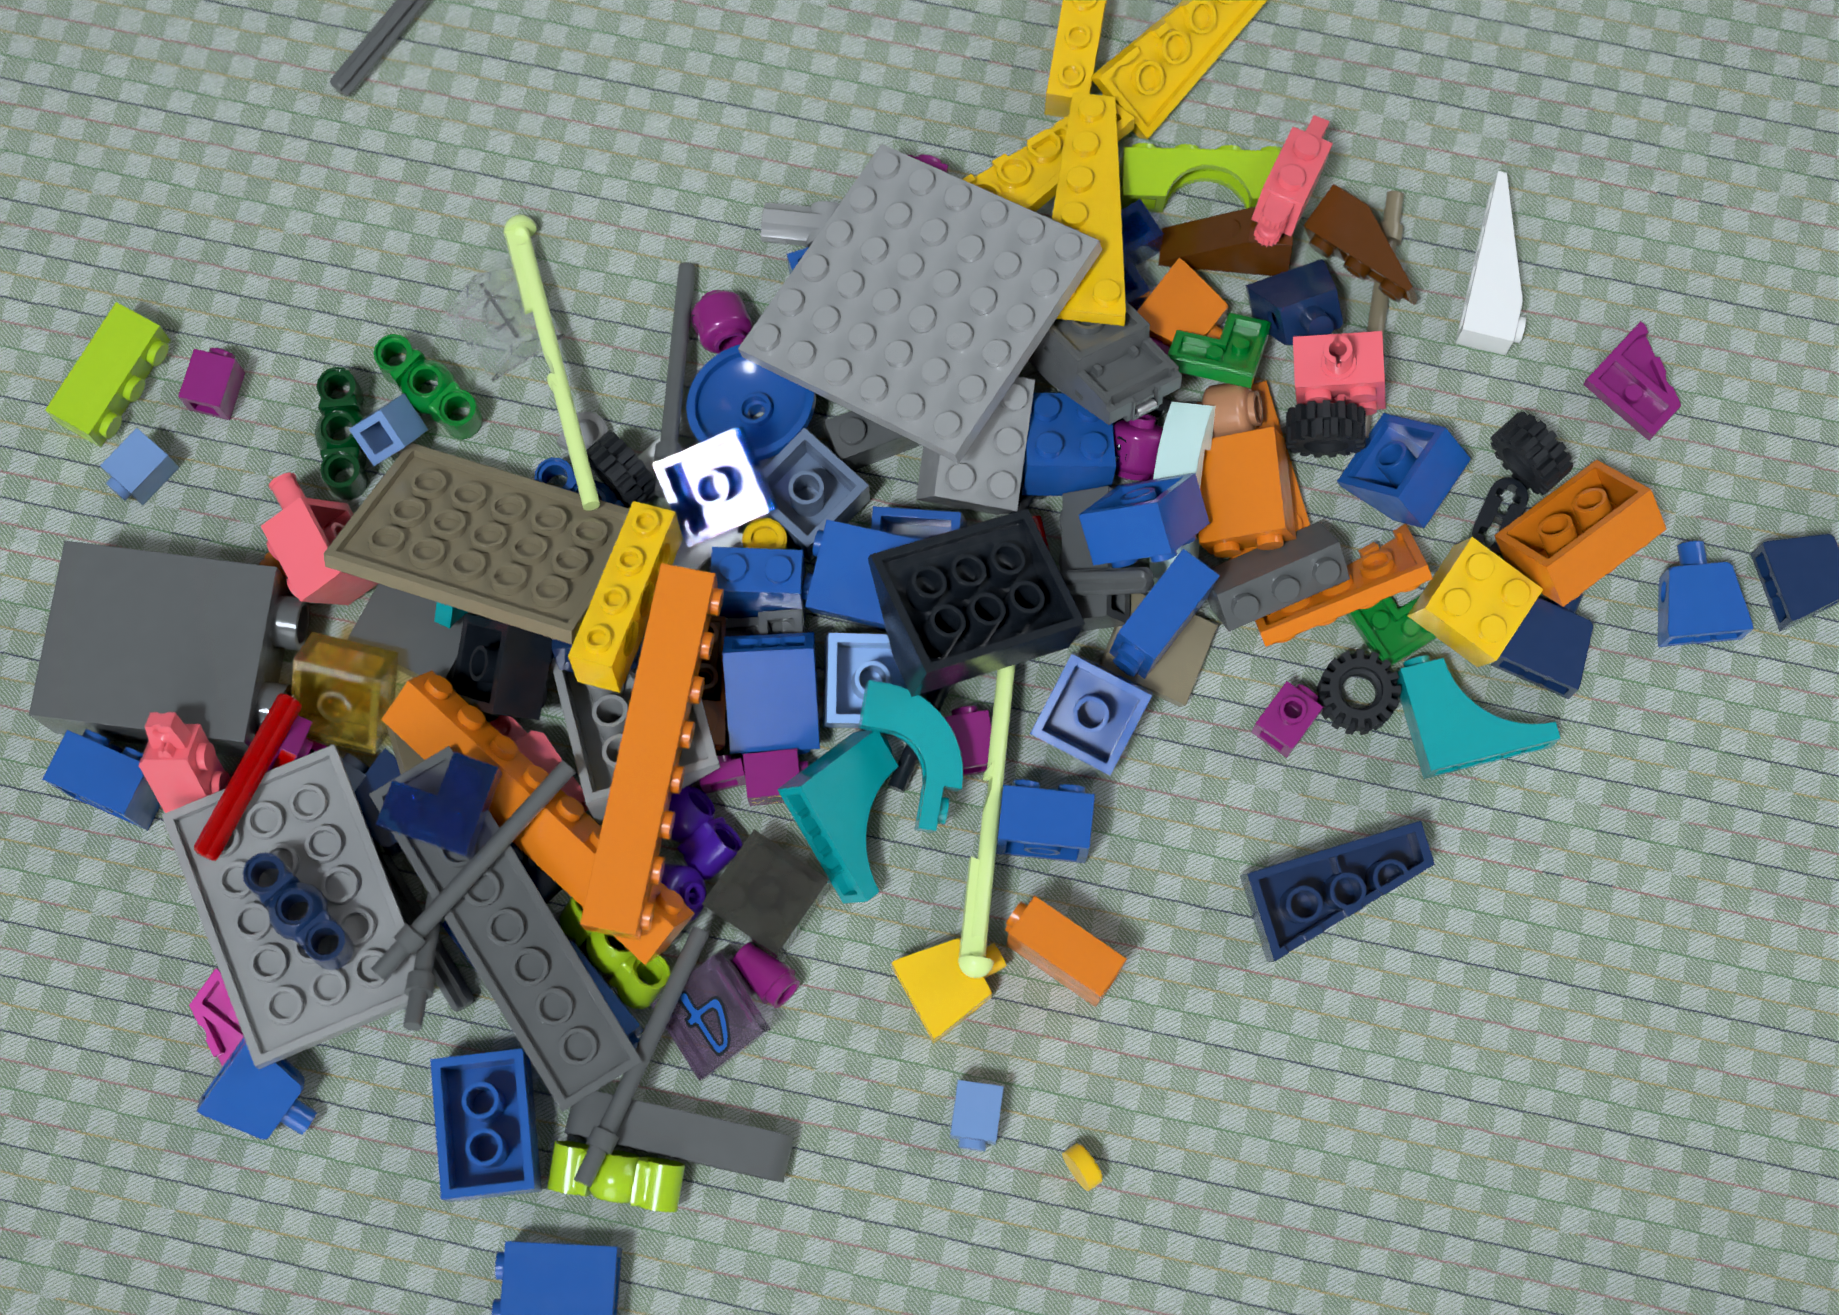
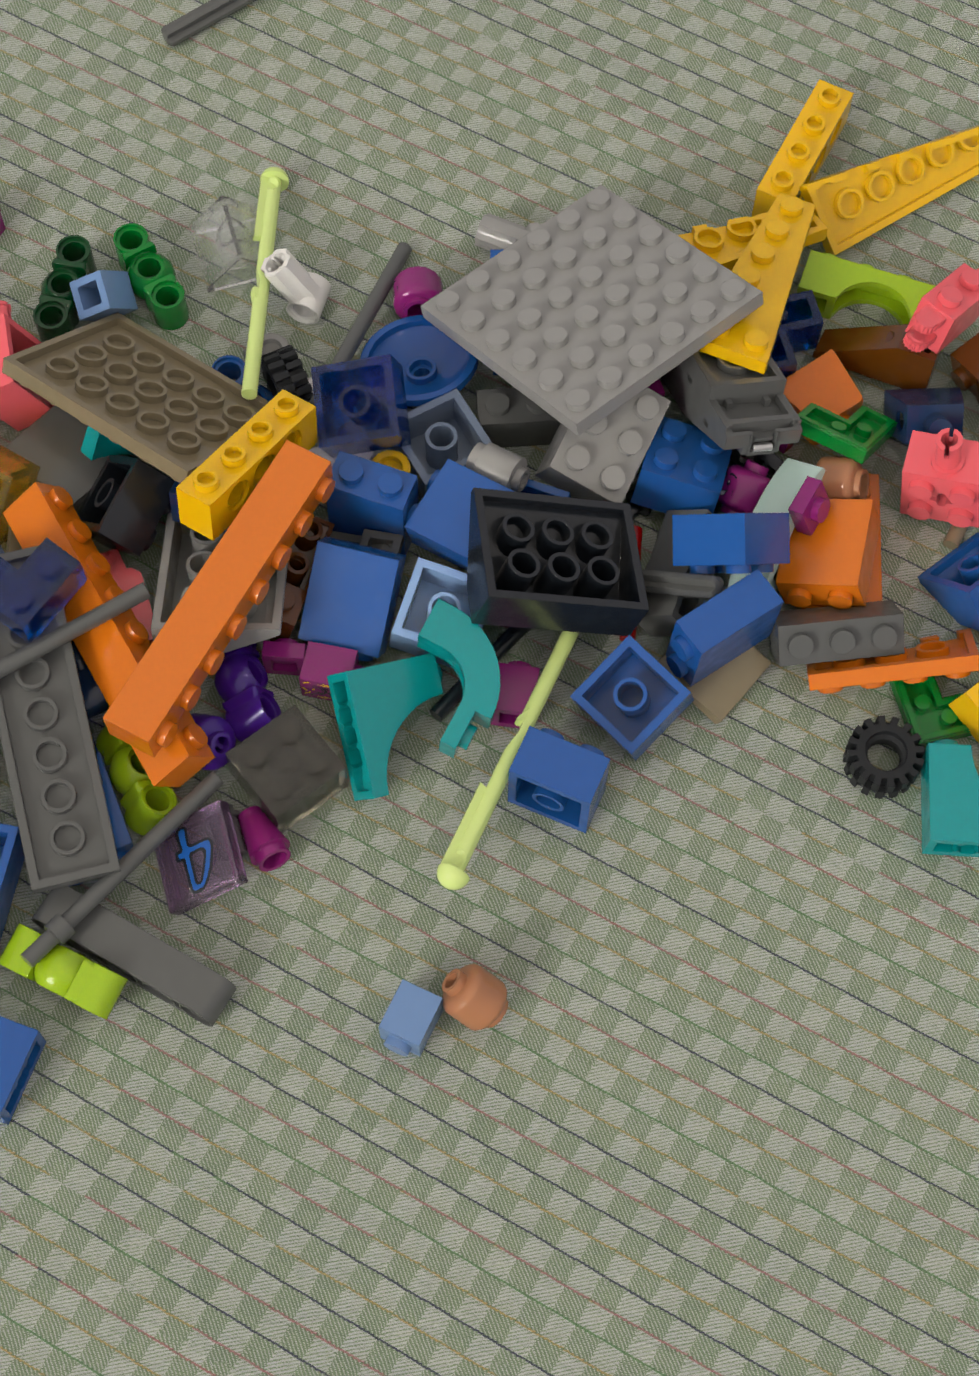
camera: 15 degrees right, 10 degrees down
yellow torso [891,938,1007,1043] -> none
orange brick [1005,896,1127,1007] -> none
yellow tile [1062,1143,1103,1192] -> none
dark blue wedge [1240,821,1435,962] -> none
magenta brick [1251,681,1323,758] -> none
black tyre [1286,400,1366,458] -> none
none -> white piece [261,248,331,324]
none -> nougat head [442,963,509,1031]
none -> light grey brick [466,442,530,492]
none -> magenta plate [788,476,830,536]

